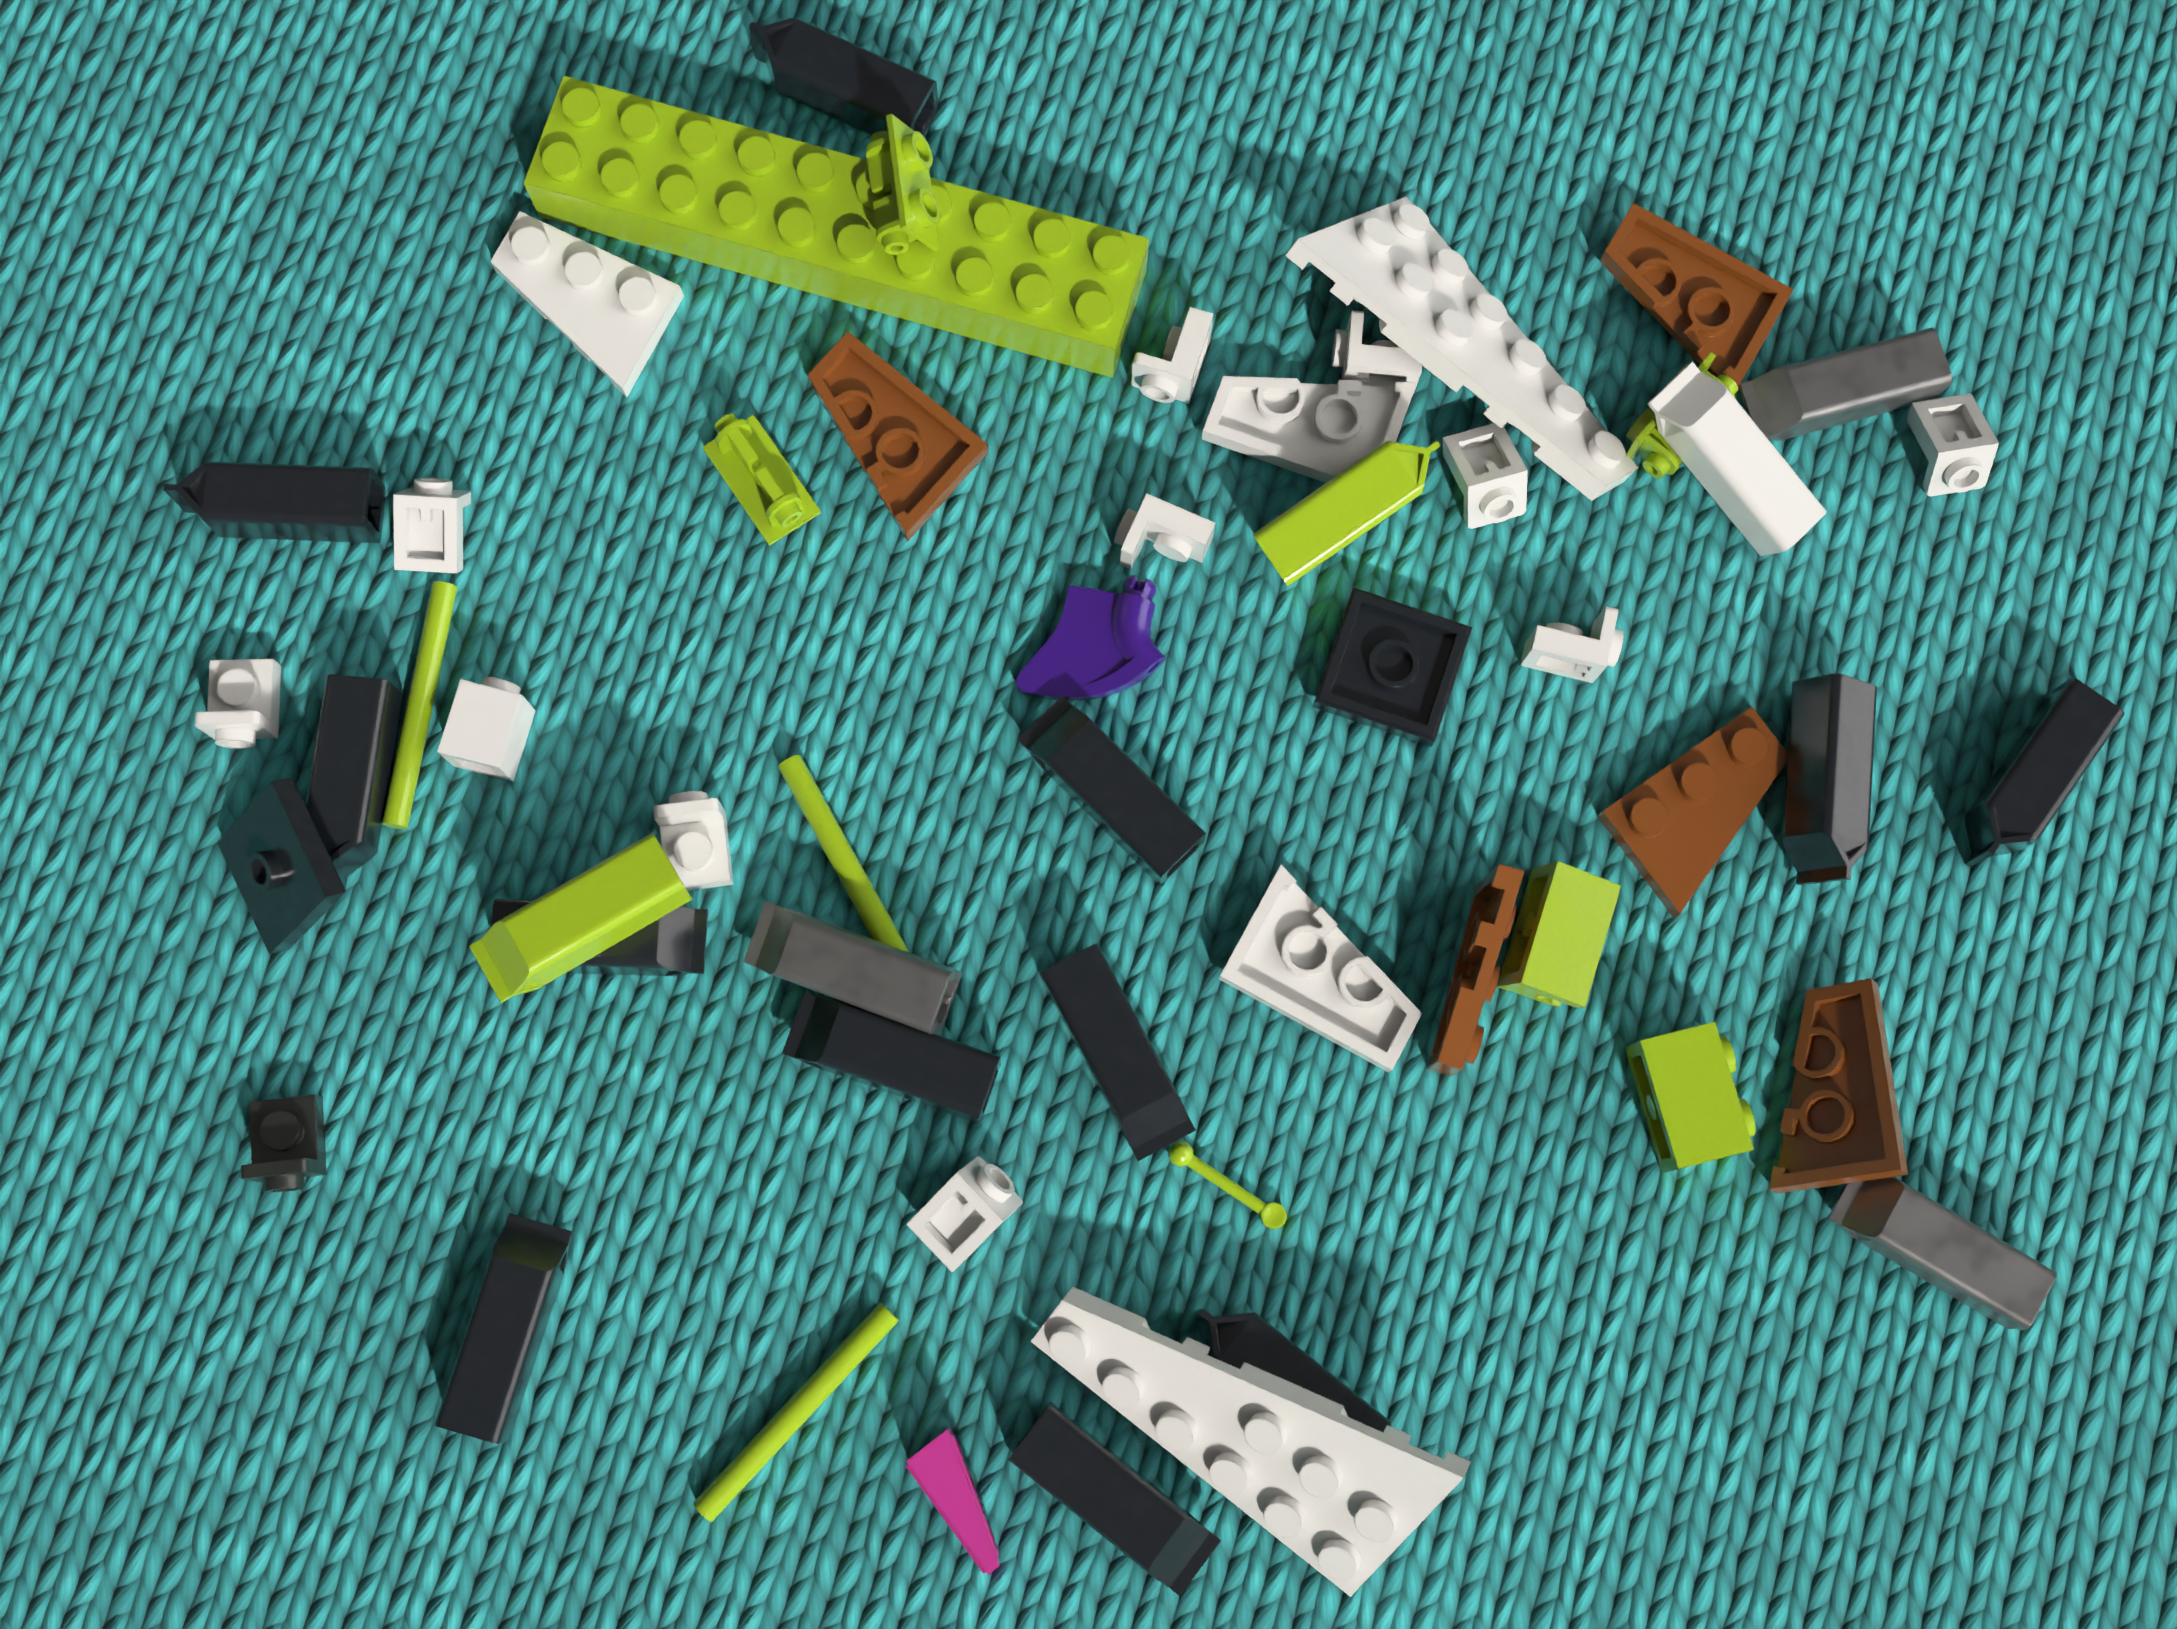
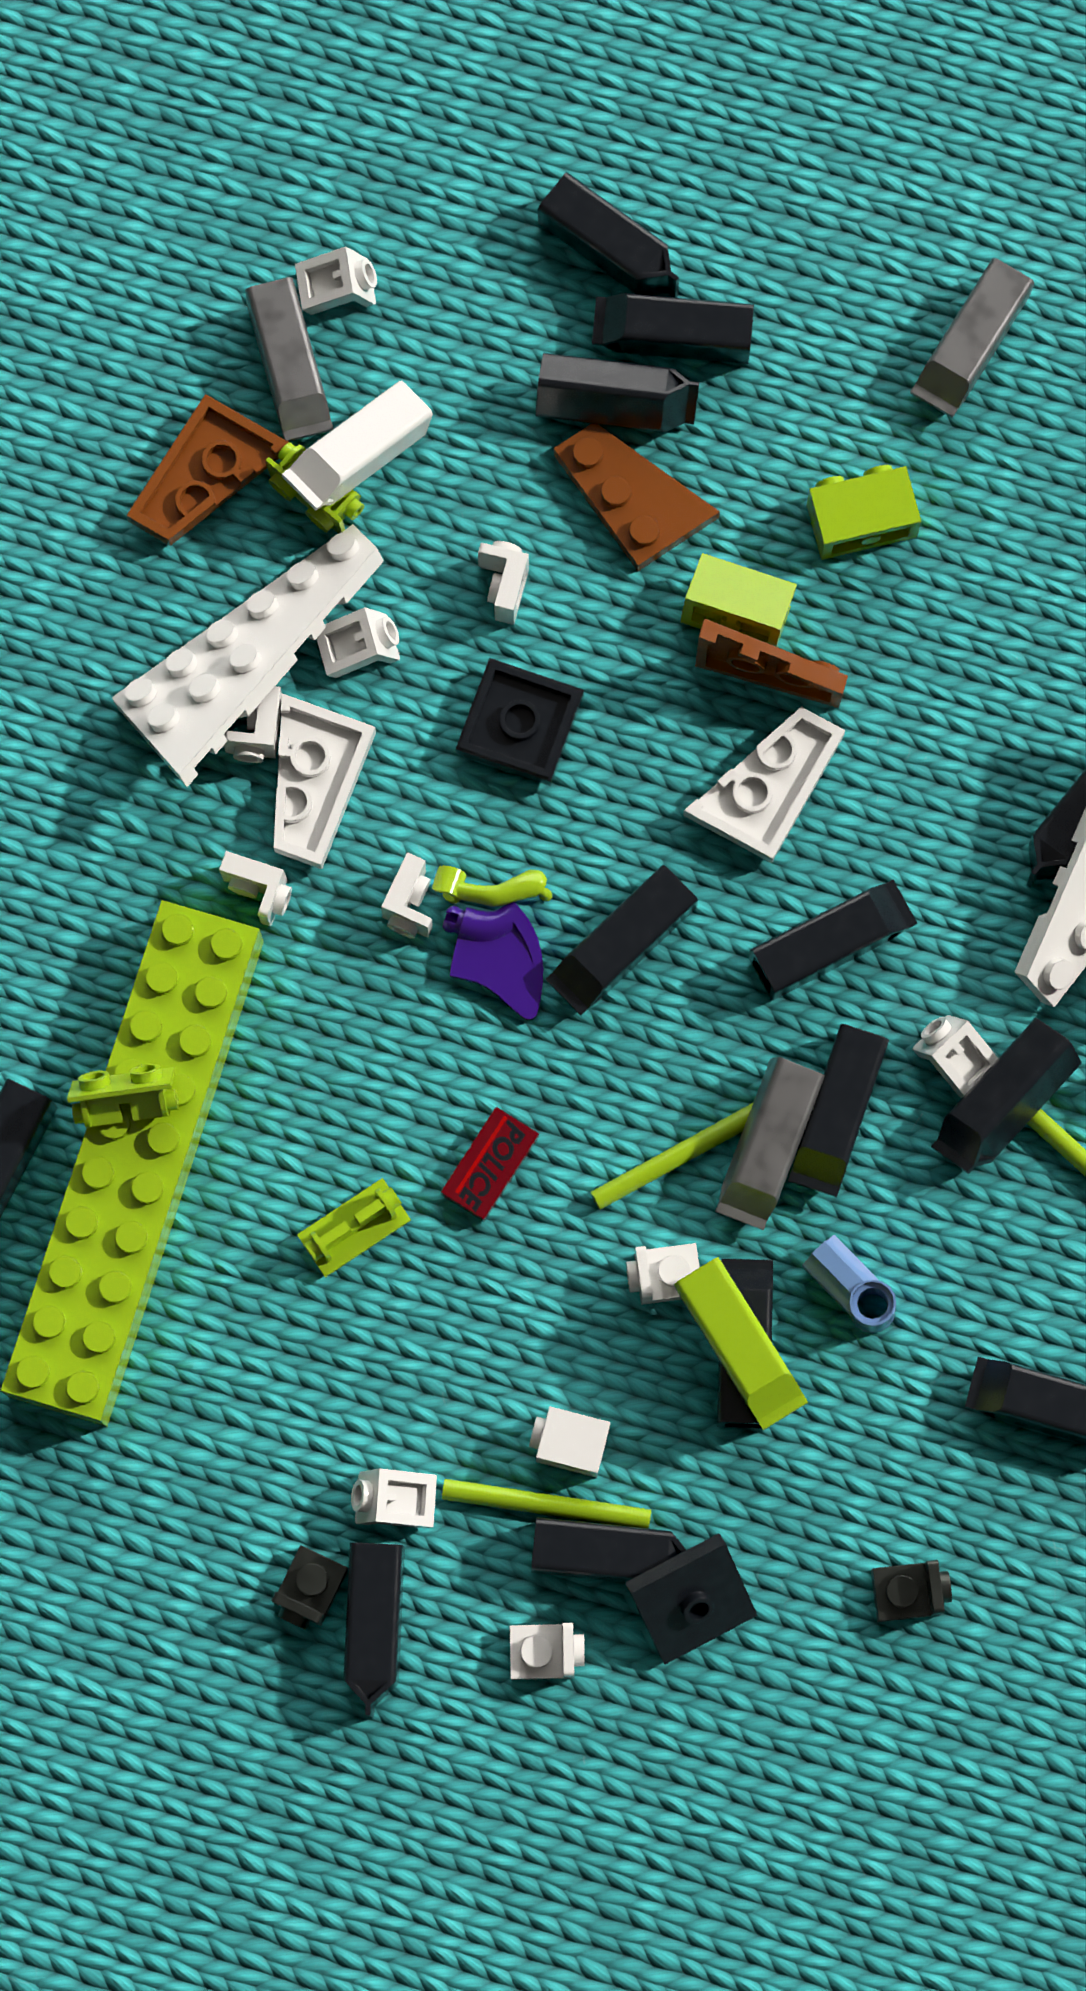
camera: 85 degrees left, 0 degrees up
white wing [490,211,684,397] -> none
dark orange wing [807,332,988,542] -> none
lime hinge [1168,1141,1287,1229] -> none
lime piece [1252,440,1441,586] -> none
dark orange wing [1769,978,1908,1194] -> none
none -> pearl dark grey bracket [271,1545,348,1630]
none -> lime piece [432,865,552,907]
none -> dark red tile [441,1107,539,1222]
none -> black piece [592,293,754,364]
none -> medium blue piece [802,1235,896,1333]
none -> black piece [931,1018,1082,1174]

